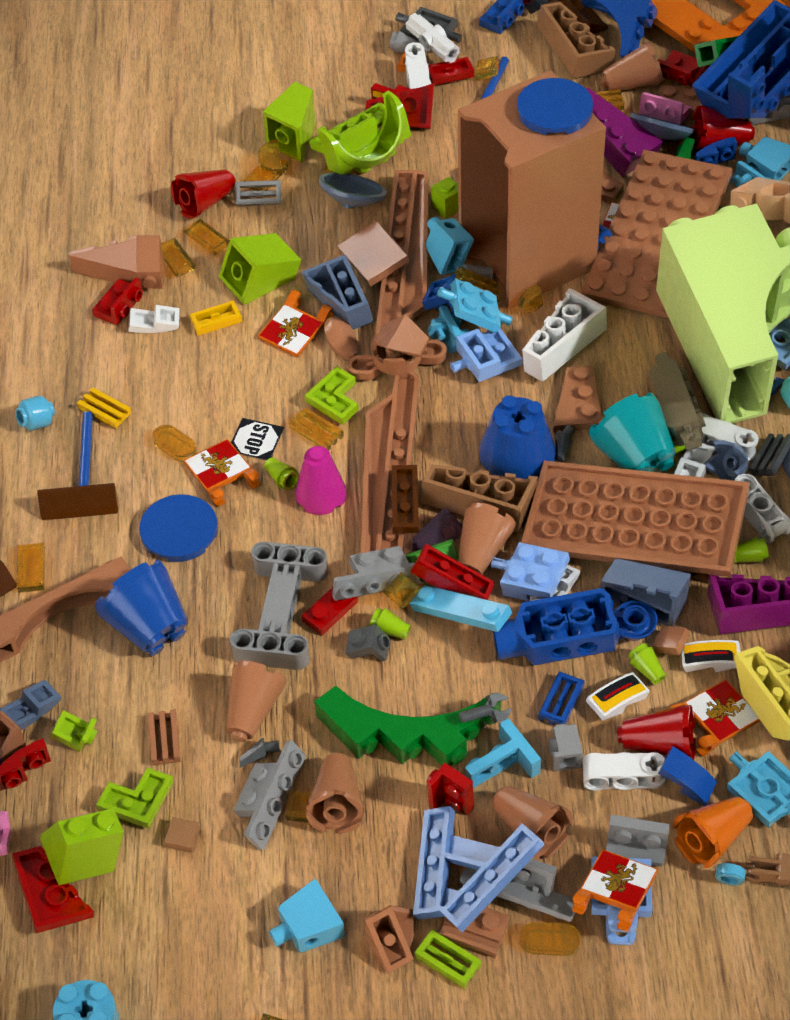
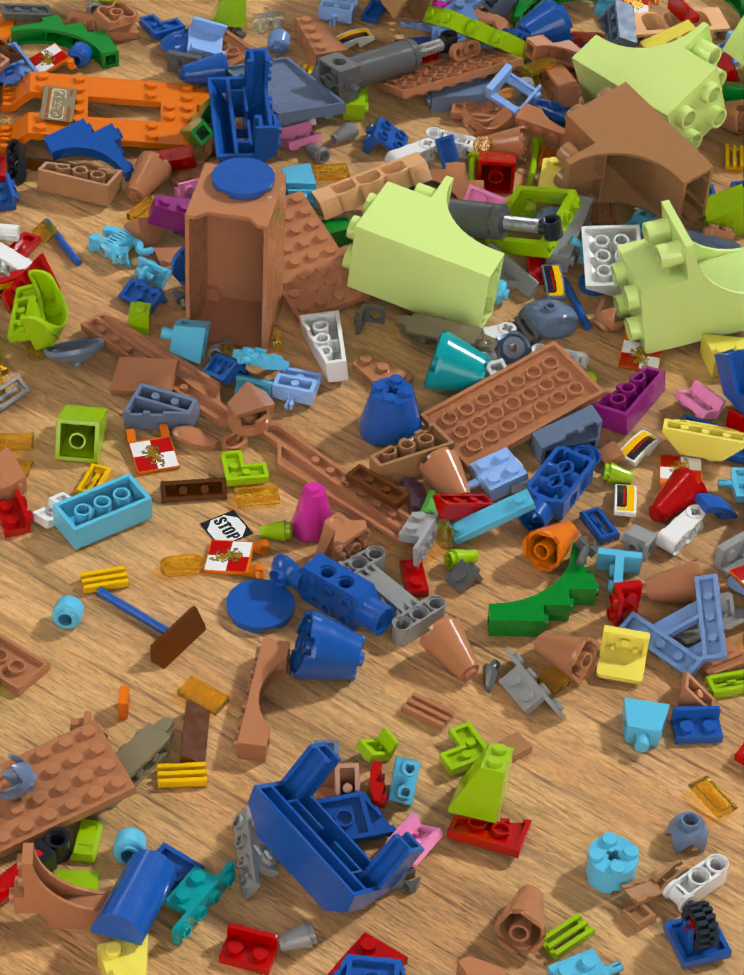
camera: 55 degrees left, 10 degrees down
none -> medium azure brick [52,473,152,550]
none -> reddish brown slope [160,477,227,503]
none -> blue brick [269,552,394,636]
none -> nougat piece [315,513,371,564]
none -> dark grey bracket [354,303,386,335]
none -> medium azure hips [388,756,421,805]
none -> orange cone [522,521,578,572]
none -> light yellow bracket [596,625,650,684]
none -> blue bracket [670,706,723,744]

